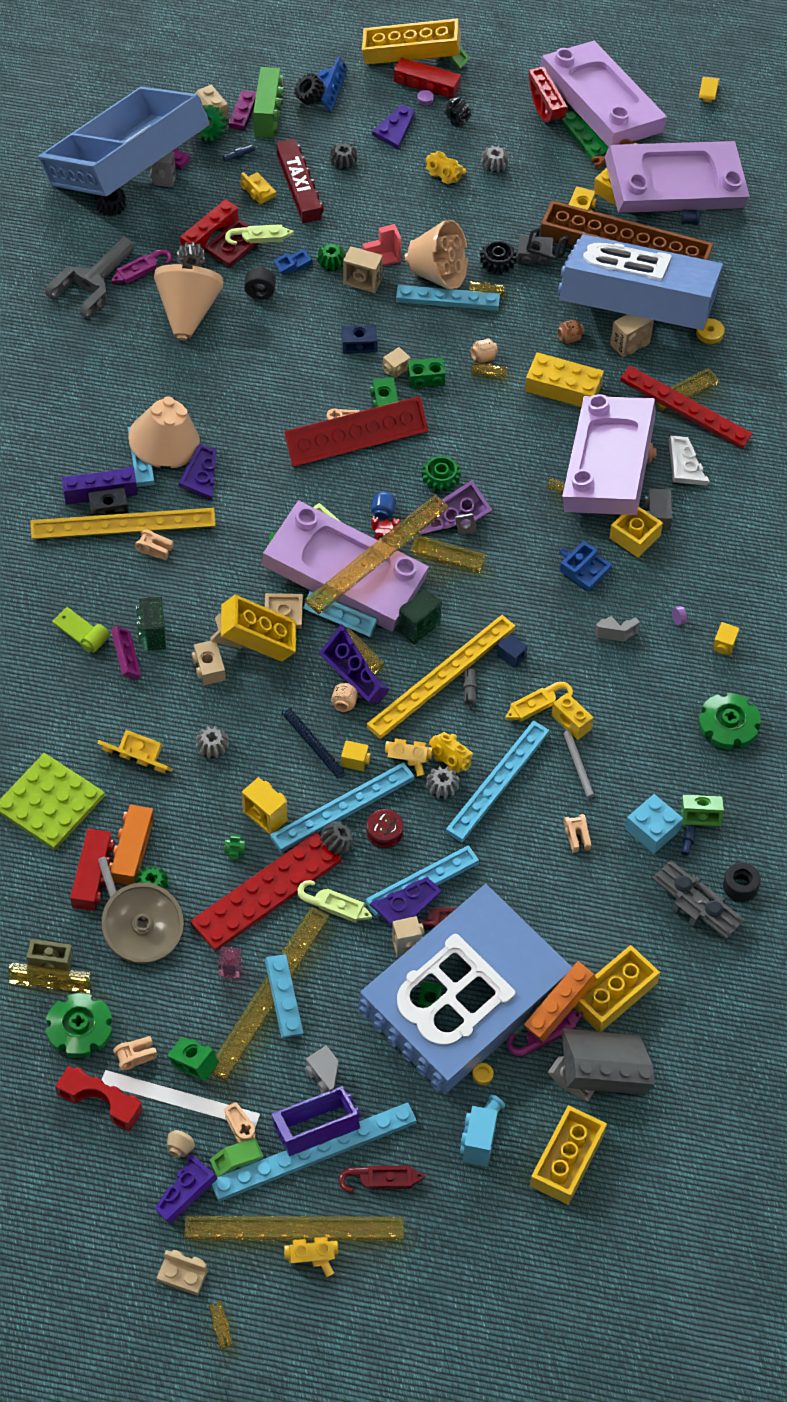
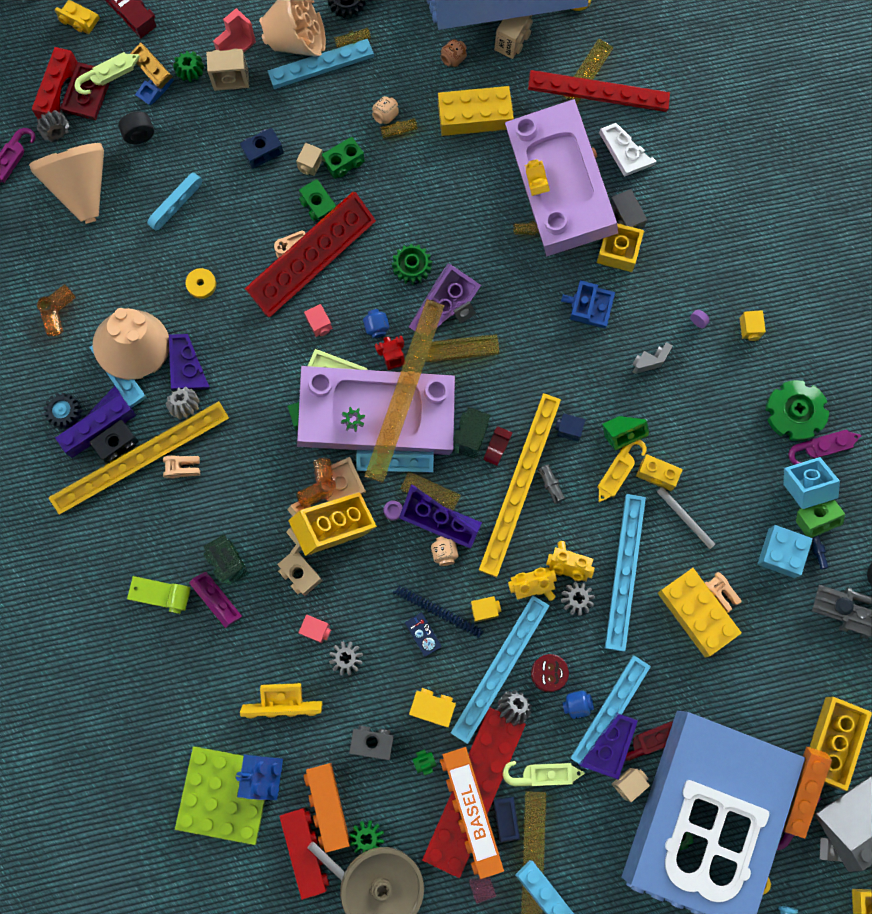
camera: 25 degrees left, 20 degrees up
none -> clear orange piece [37,284,76,337]
none -> black wheel [44,393,82,430]
none -> pearl gold tile [130,42,173,89]
none -> medium azure beam [147,173,202,231]
none -> light grey gear [166,387,200,419]
none -> yellow piece [186,268,216,299]
none -> blue plate [236,754,283,800]
none -> clear orange piece [296,458,336,509]
none -> coral brick [299,614,331,643]
none -> coral brick [304,304,332,337]
none -> green gear [341,407,365,432]
none -> dark grey brick [349,725,394,760]
none -> medium lavender tile [384,501,402,521]
none -> tile [405,612,442,657]
none -> brick [440,747,504,879]
none -> dark red leg [483,426,513,466]
none -> dark blue tile [493,797,520,842]
none -> yellow slope [524,159,550,196]
none -> blue head [563,691,594,719]
none -> green slope [602,416,649,451]
none -> yellow brick [658,568,742,658]
none -> medium azure brick [784,457,840,509]
none -> magenta plate [788,429,861,465]

